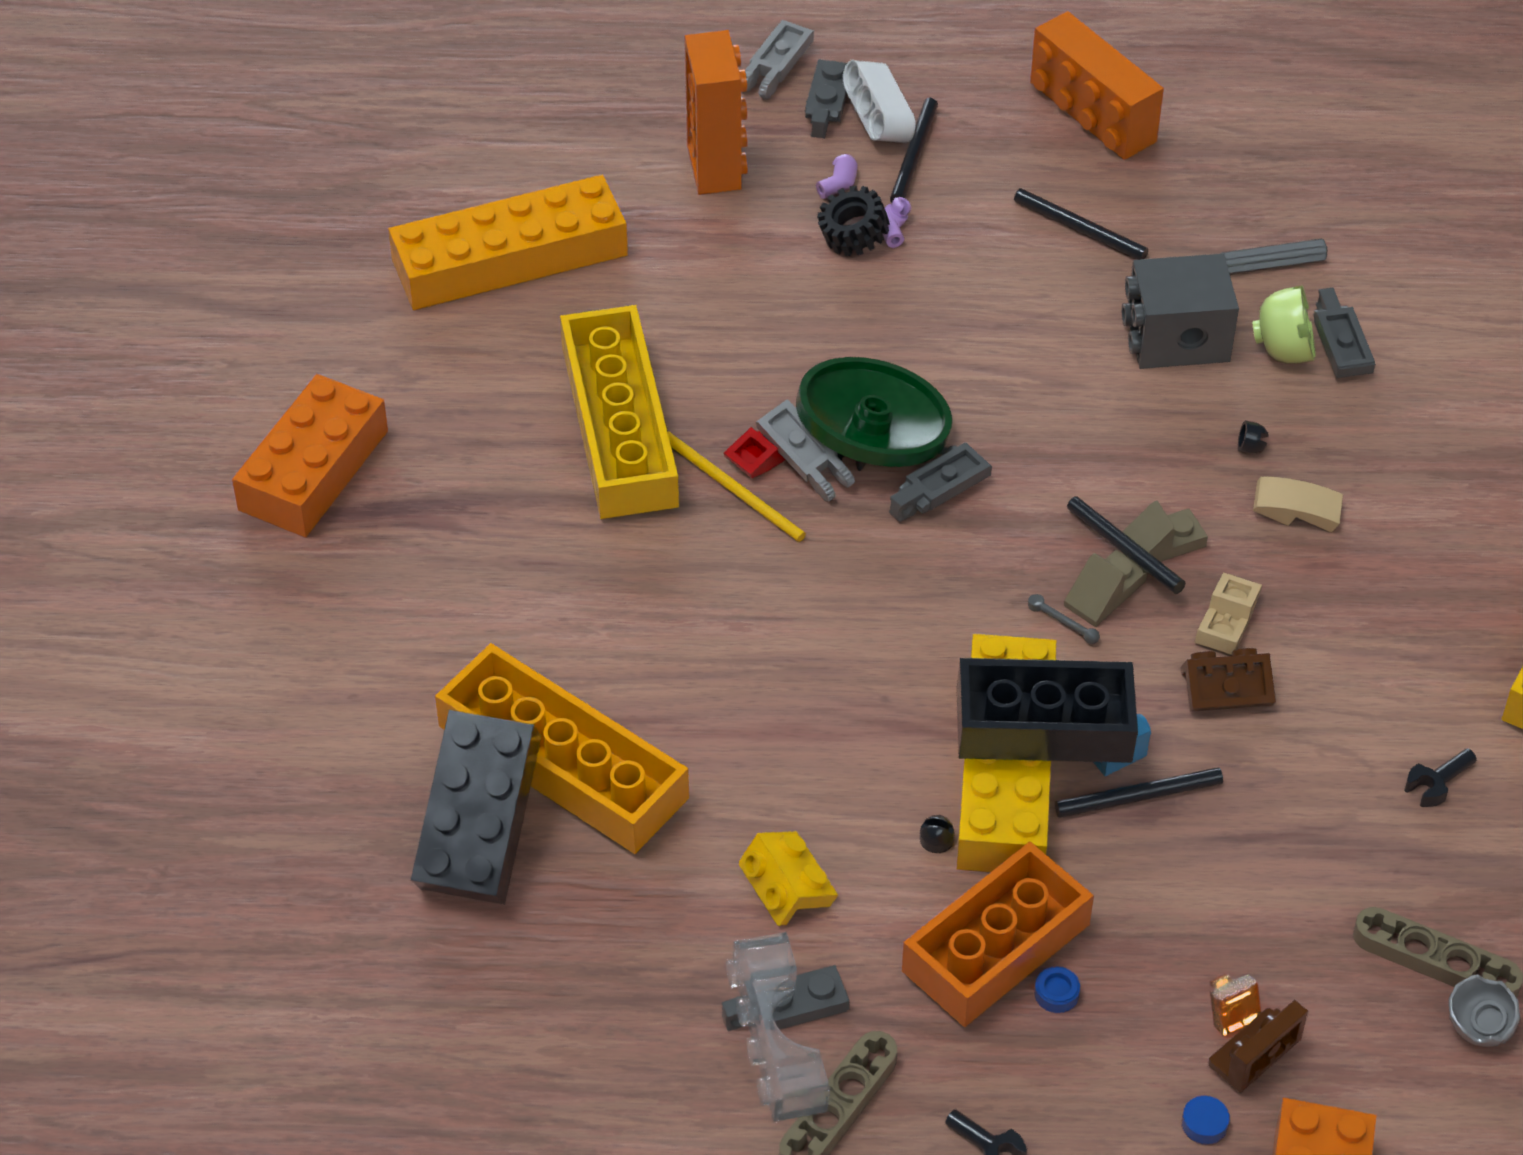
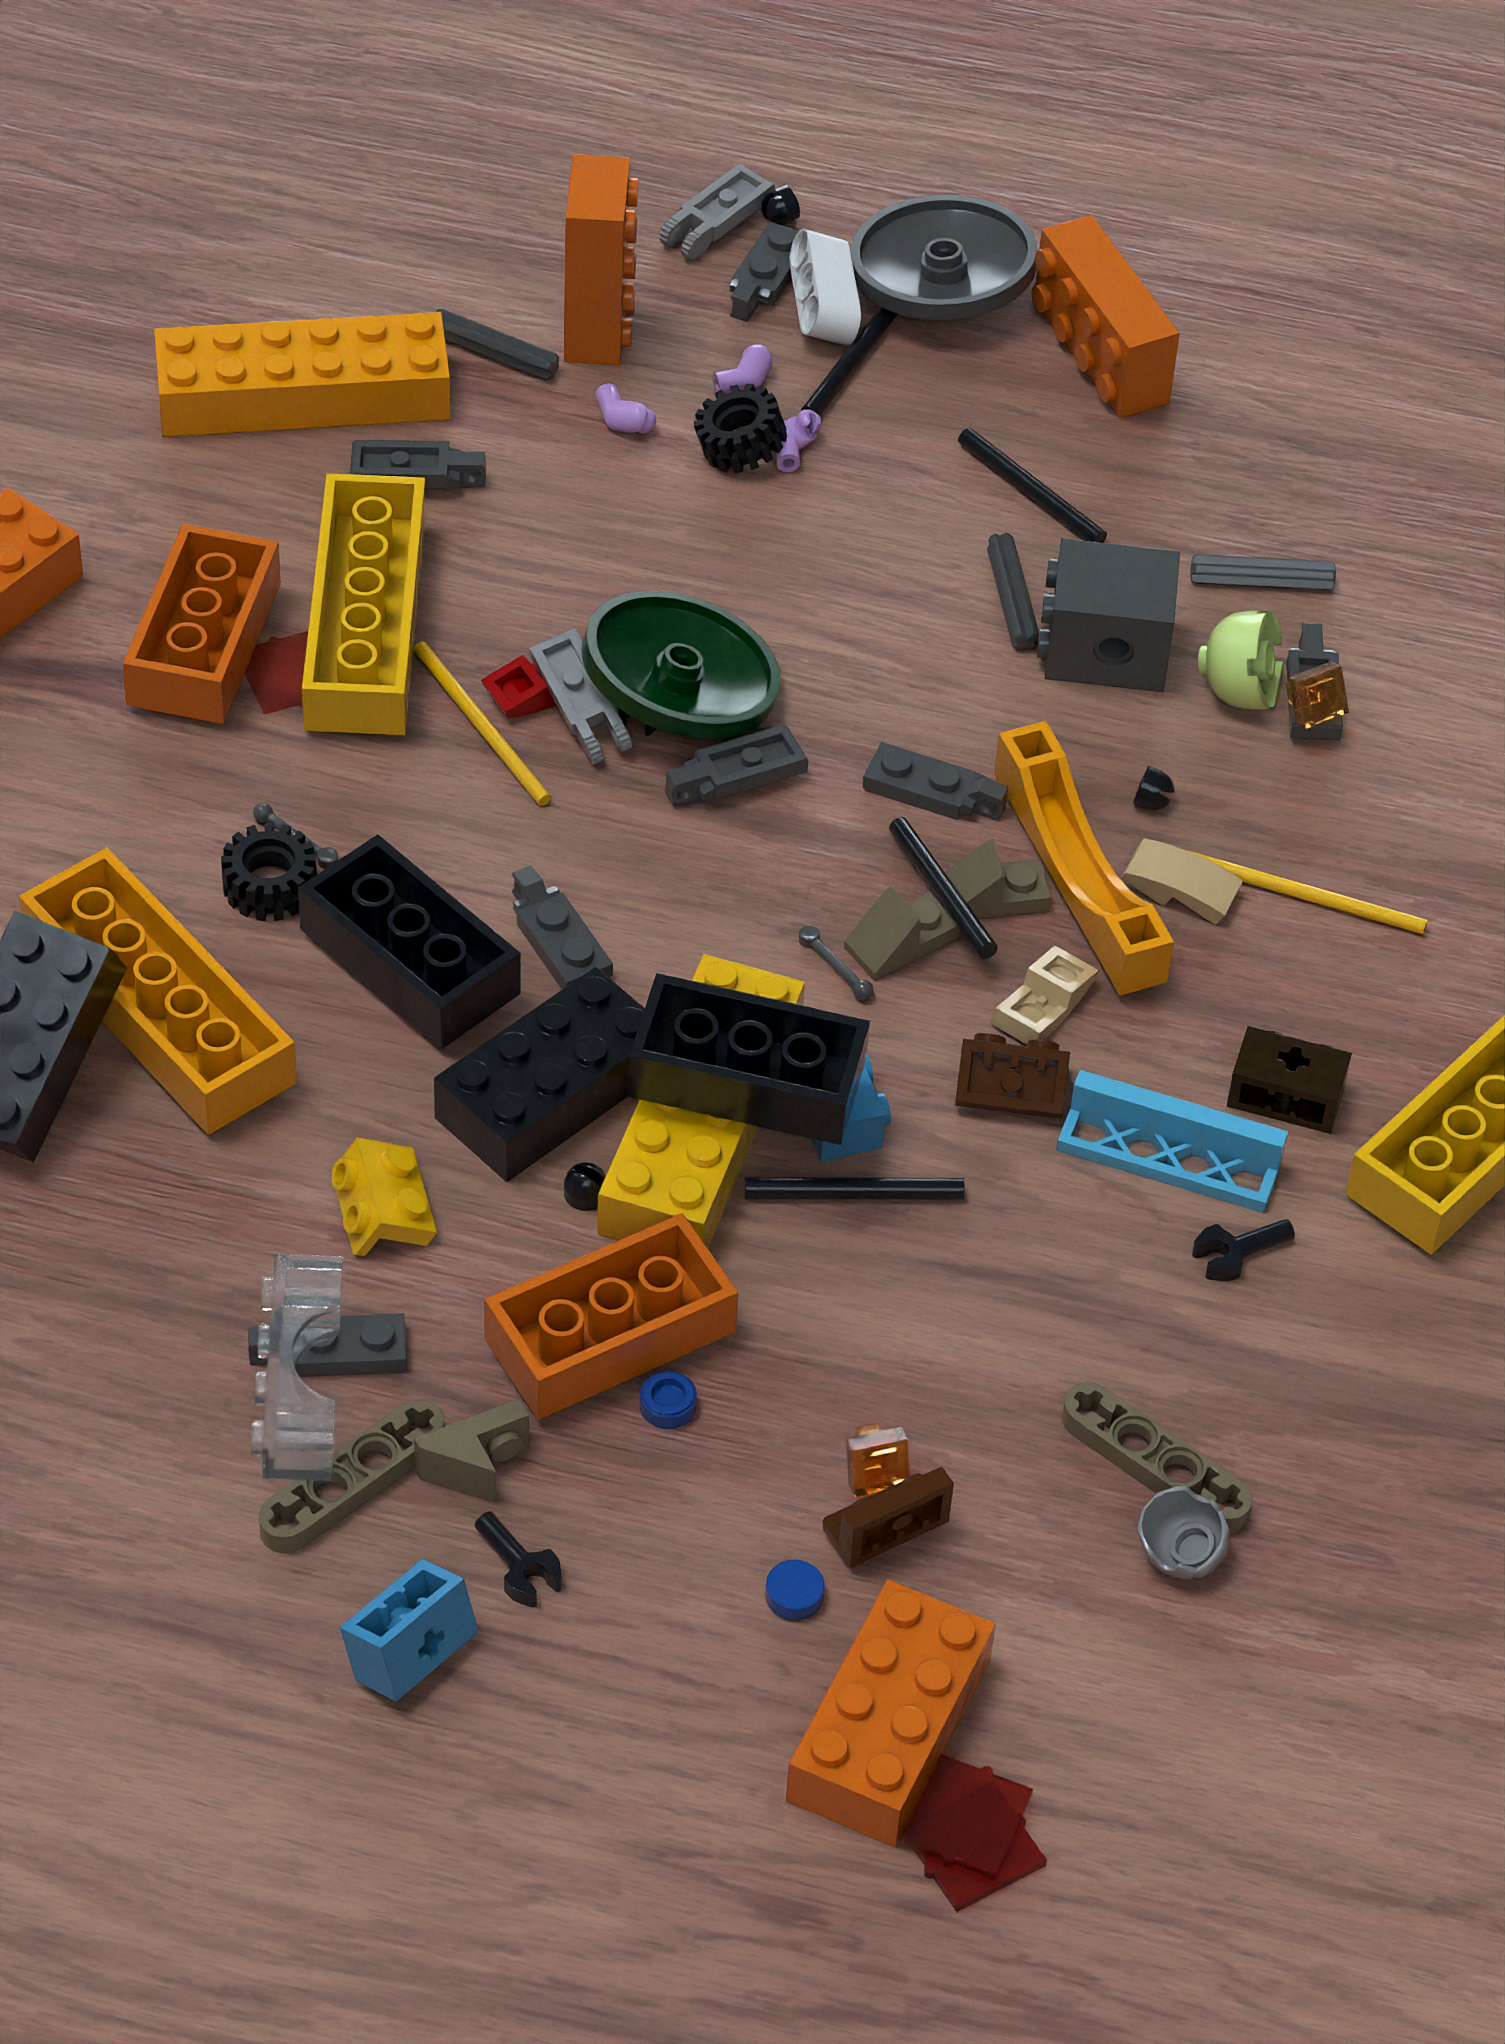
camera: 10 degrees right, 0 degrees up
none -> orange brick [122,523,281,724]
none -> black tyre [221,823,317,921]
none -> clear red piece [244,631,308,714]
none -> dark grey hinge [253,803,338,869]
none -> black brick [298,834,521,1050]
none -> dark grey hinge [350,440,486,489]
none -> dark tan slope [414,1398,529,1502]
none -> black brick [434,967,645,1182]
none -> dark grey axle [436,309,559,380]
none -> dark grey hinge [512,865,613,989]
none -> lavender arm [595,383,656,434]
none -> black hinge [761,184,800,225]
none -> dark grey dish [851,195,1037,320]
none -> dark grey hinge [862,742,1008,821]
none -> dark grey axle [987,533,1039,651]
none -> light orange arch [994,721,1174,996]
none -> medium azure fence [1056,1070,1288,1213]
none -> yellow axle [1189,851,1428,935]
none -> dark brown brick [1226,1026,1352,1134]
none -> clear orange tile [1285,661,1349,729]

